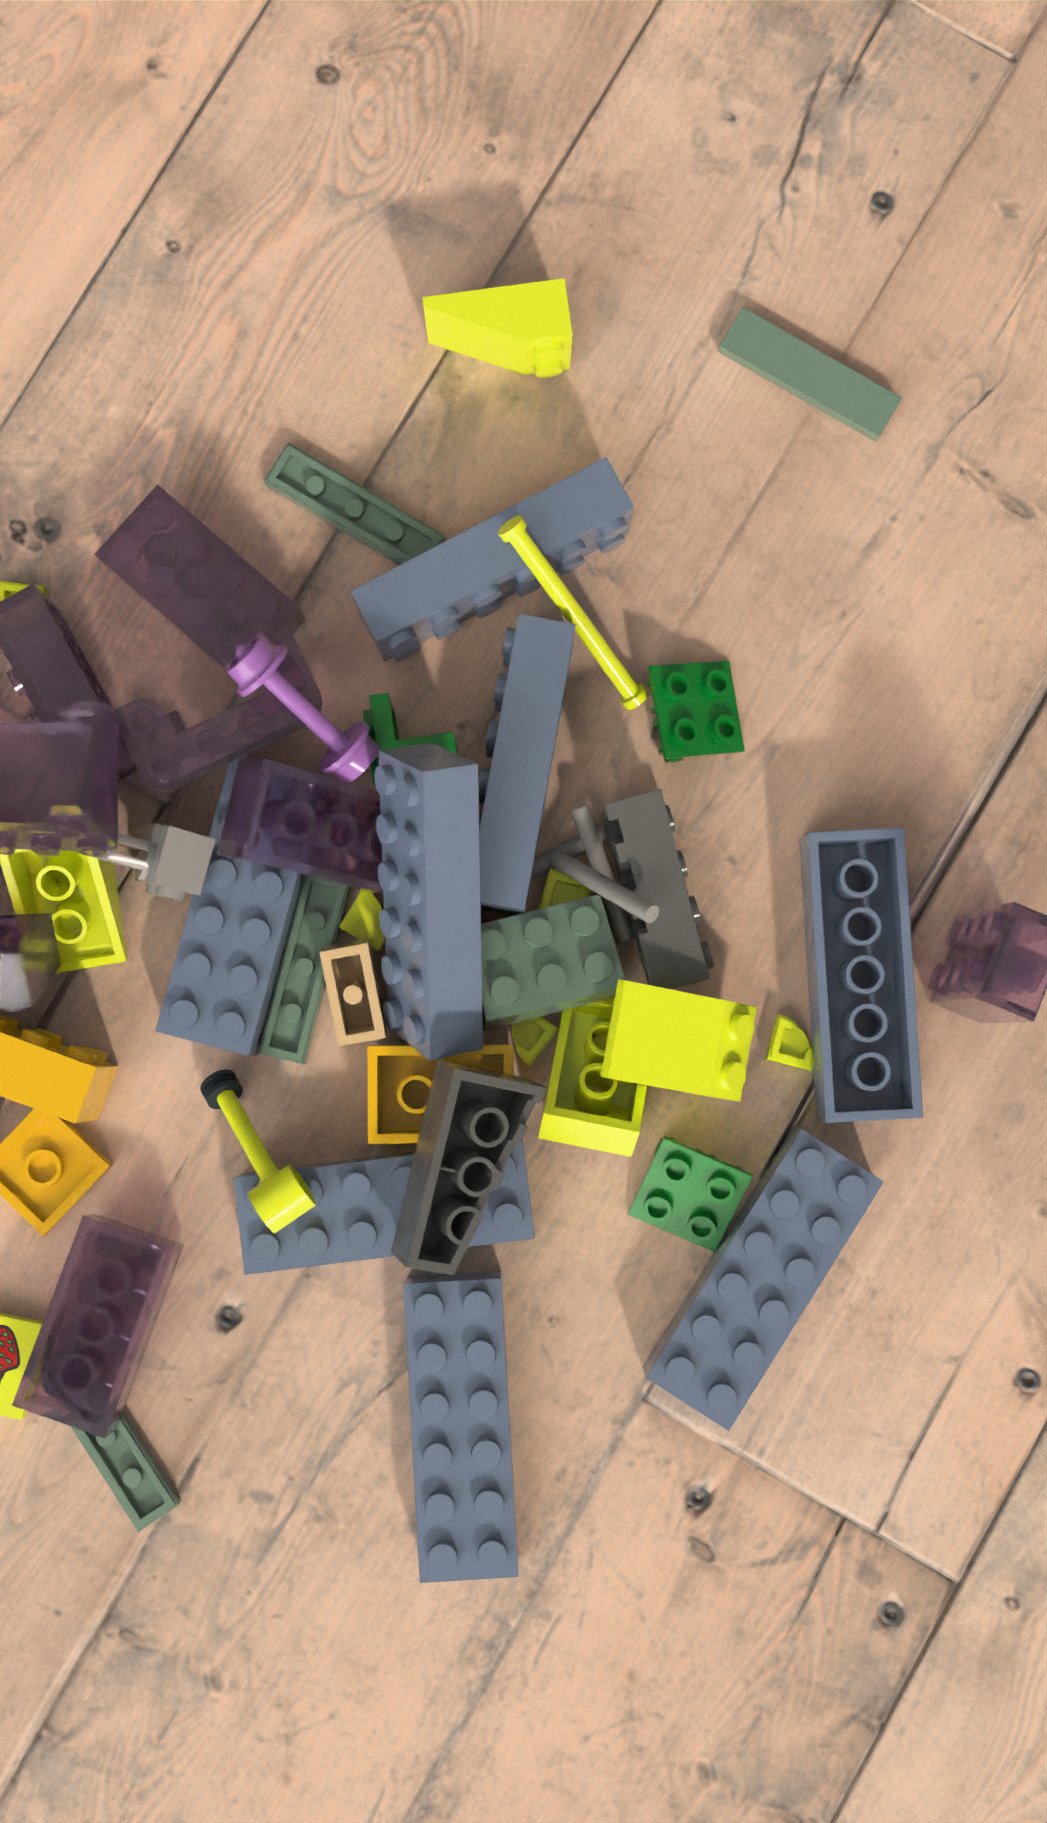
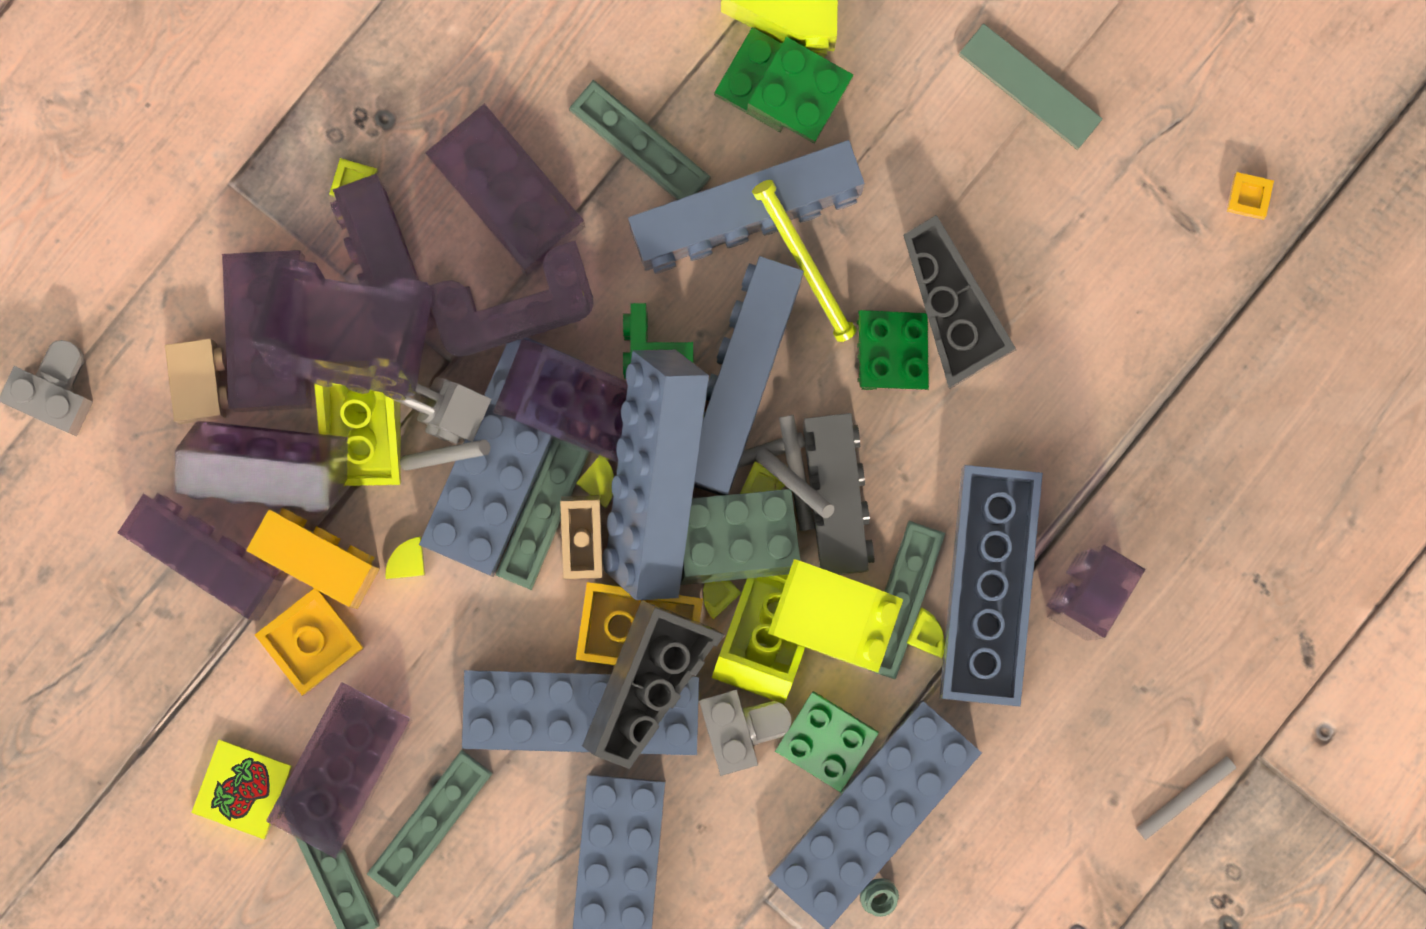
camera: 10 degrees right, 0 degrees up
neon yellow piece [200,1069,317,1233] -> none
medium lavender piece [226,633,380,783] -> none
none -> sand green tile [367,750,493,898]
none -> neon yellow tile [385,537,425,579]
none -> light grey bar [400,440,490,471]
none -> light grey brick [699,690,791,776]
none -> green bracket [714,27,854,144]
none -> sand green tile [860,521,946,680]
none -> sand green plate [860,878,899,917]
none -> dark grey wedge [903,215,1017,389]

